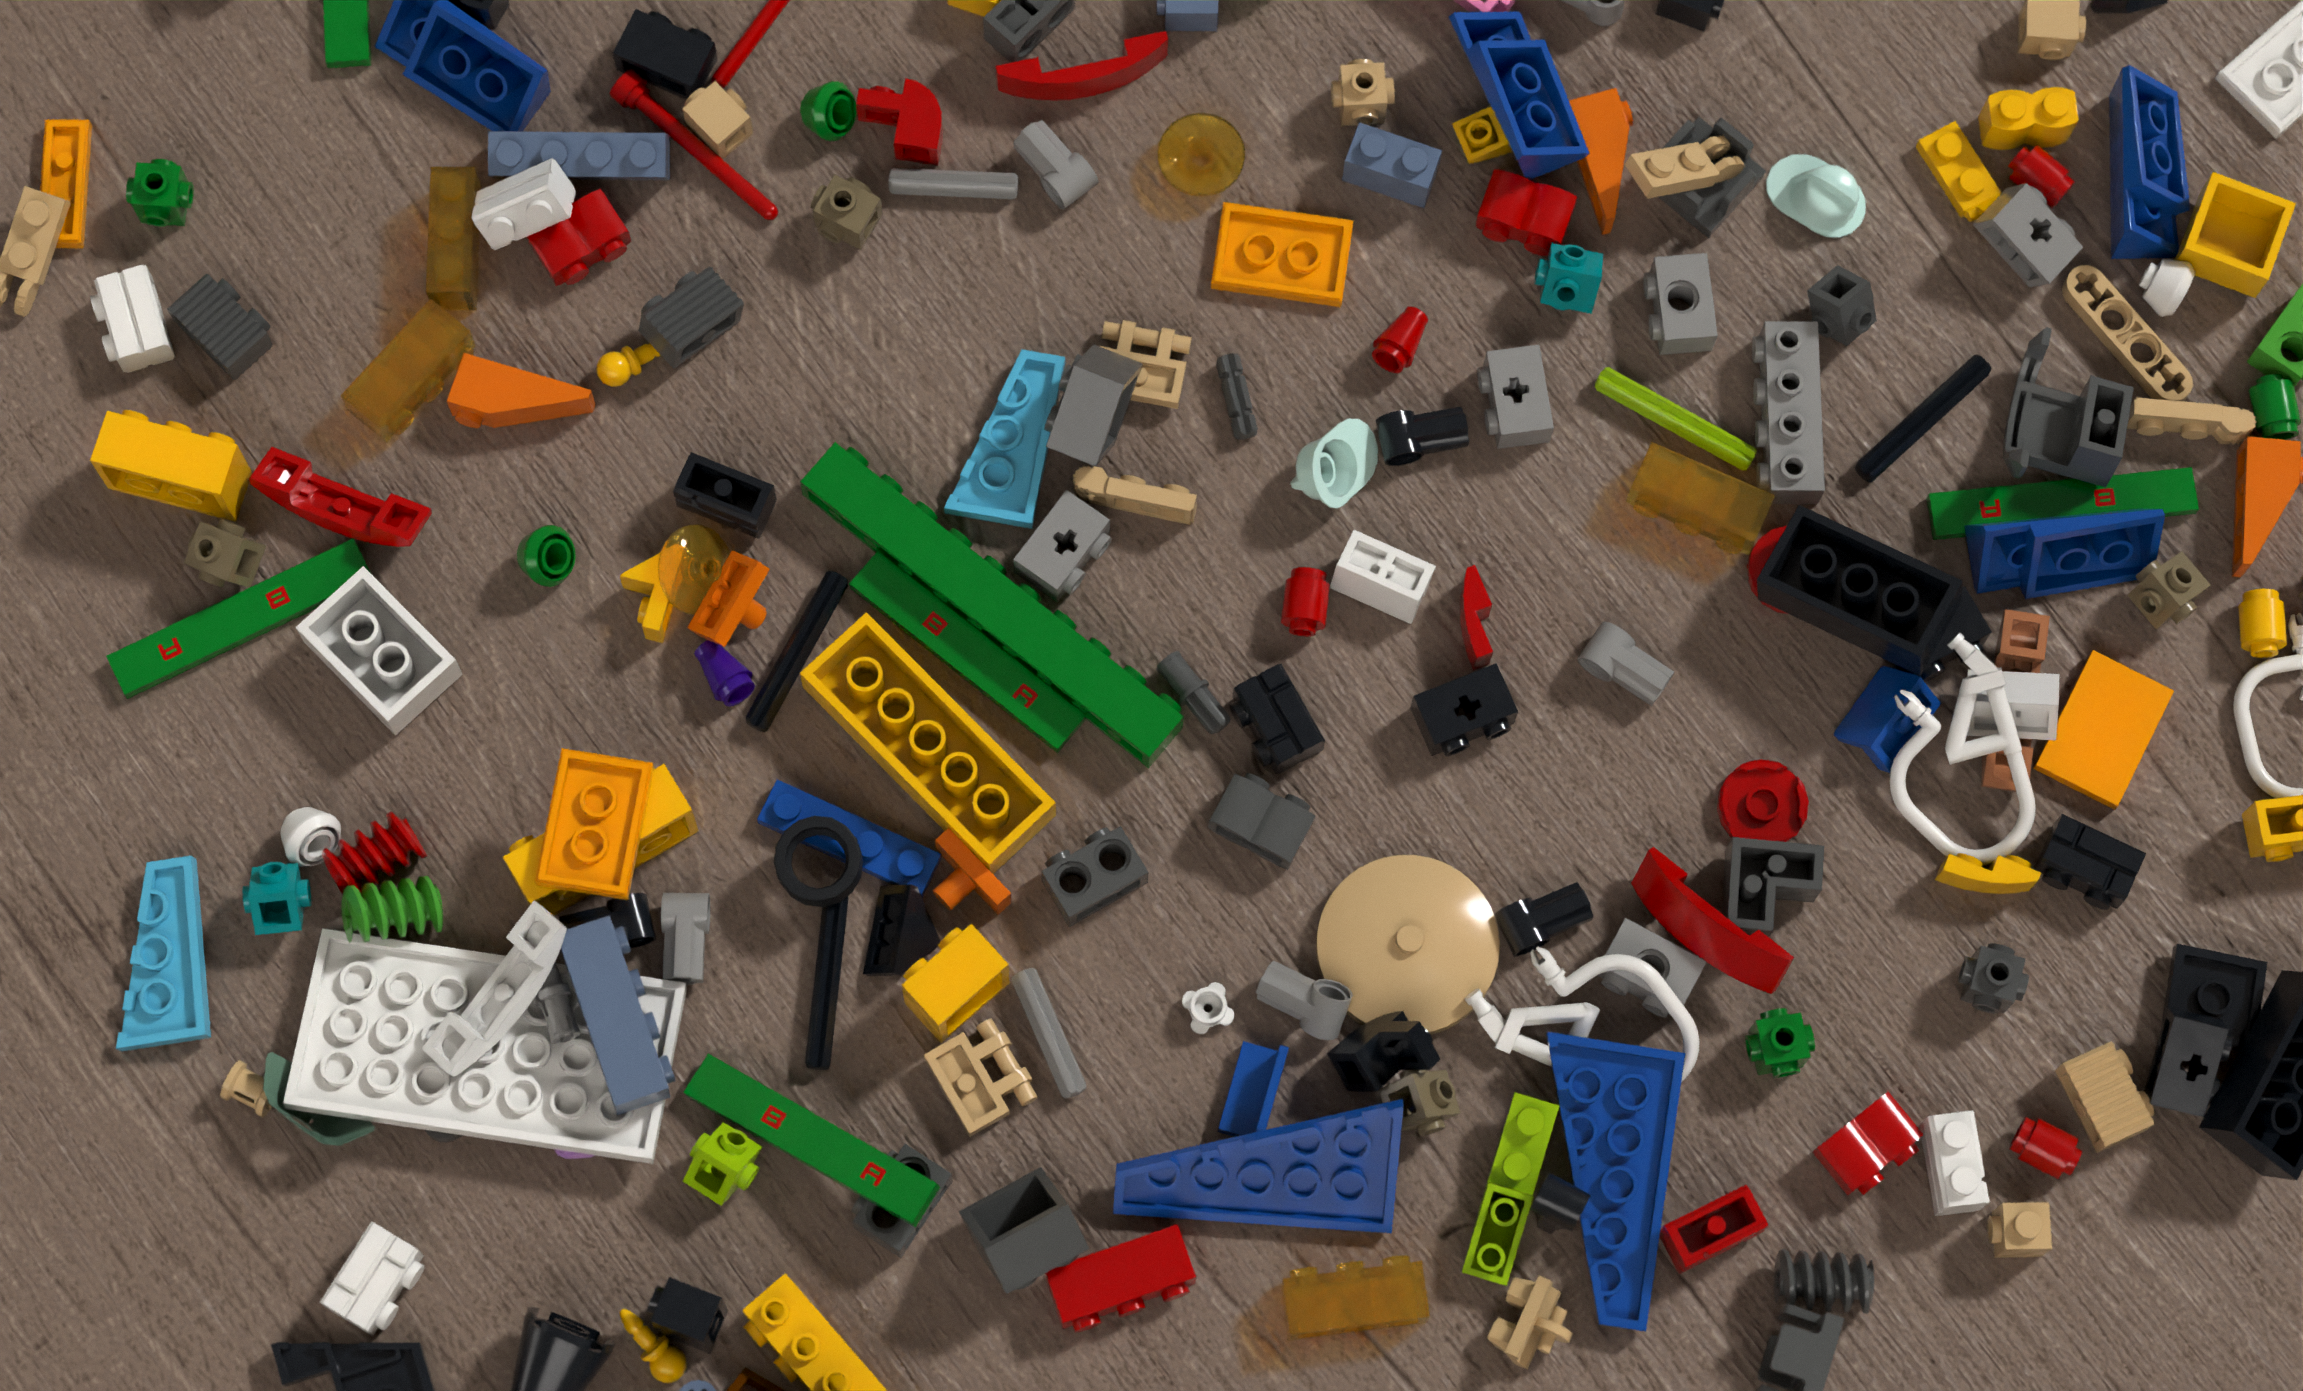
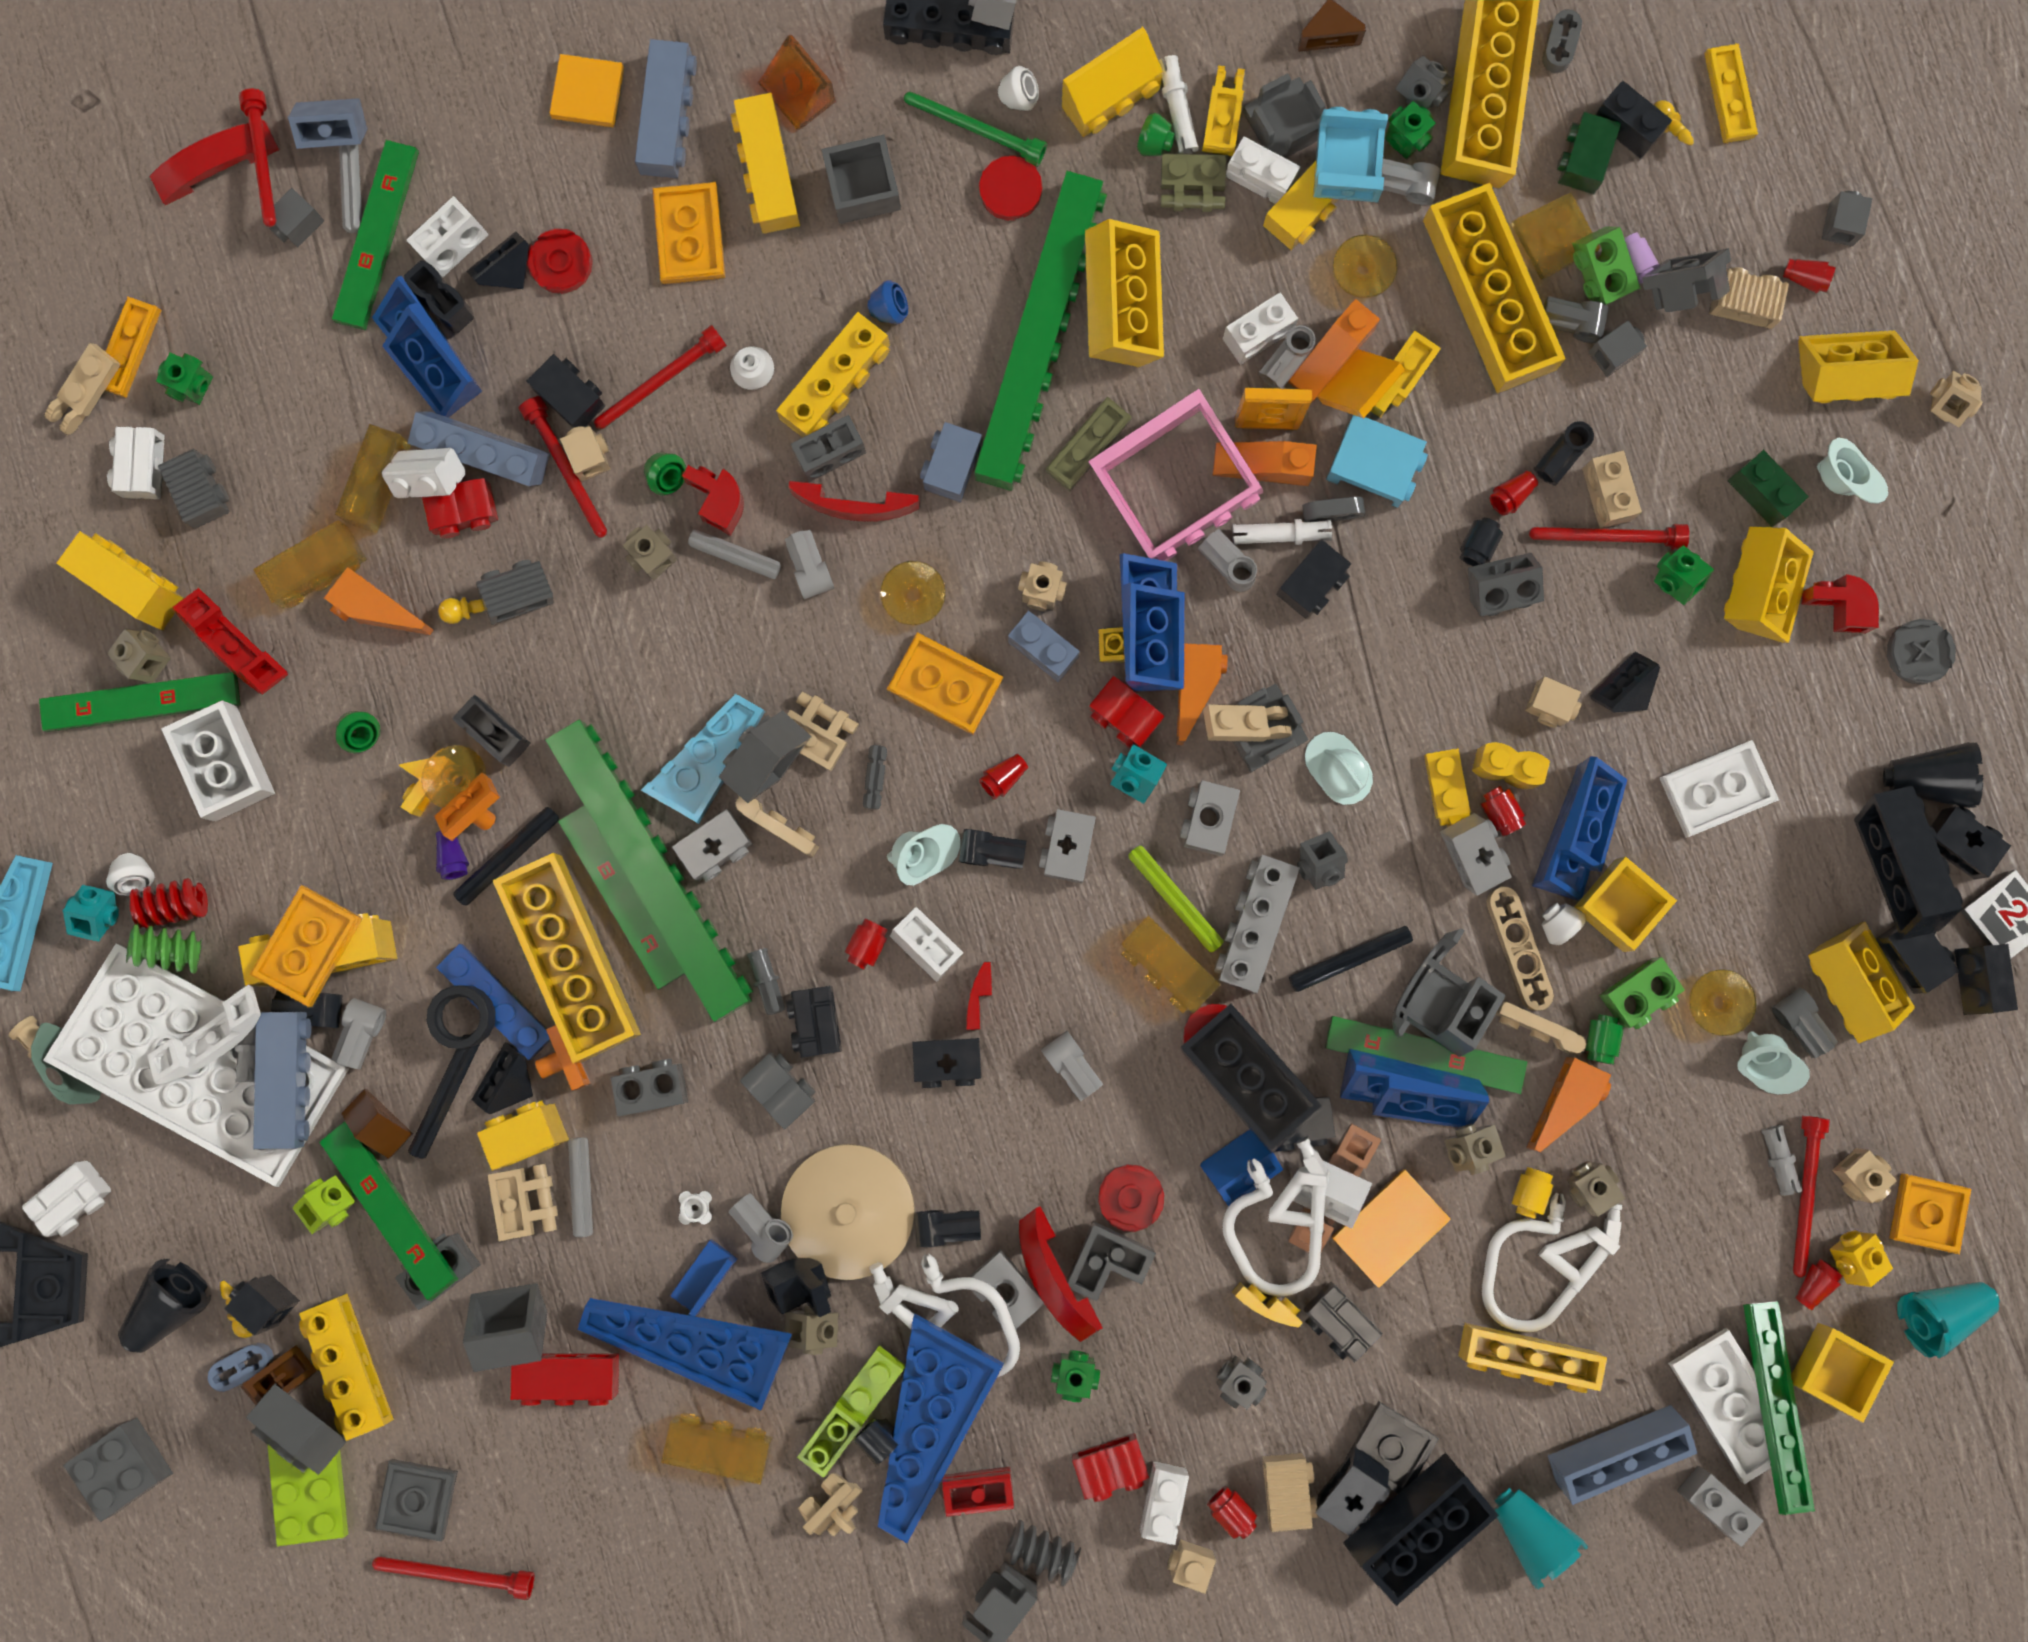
camera: 25 degrees right, 10 degrees up
none -> reddish brown slope [341,1089,413,1159]

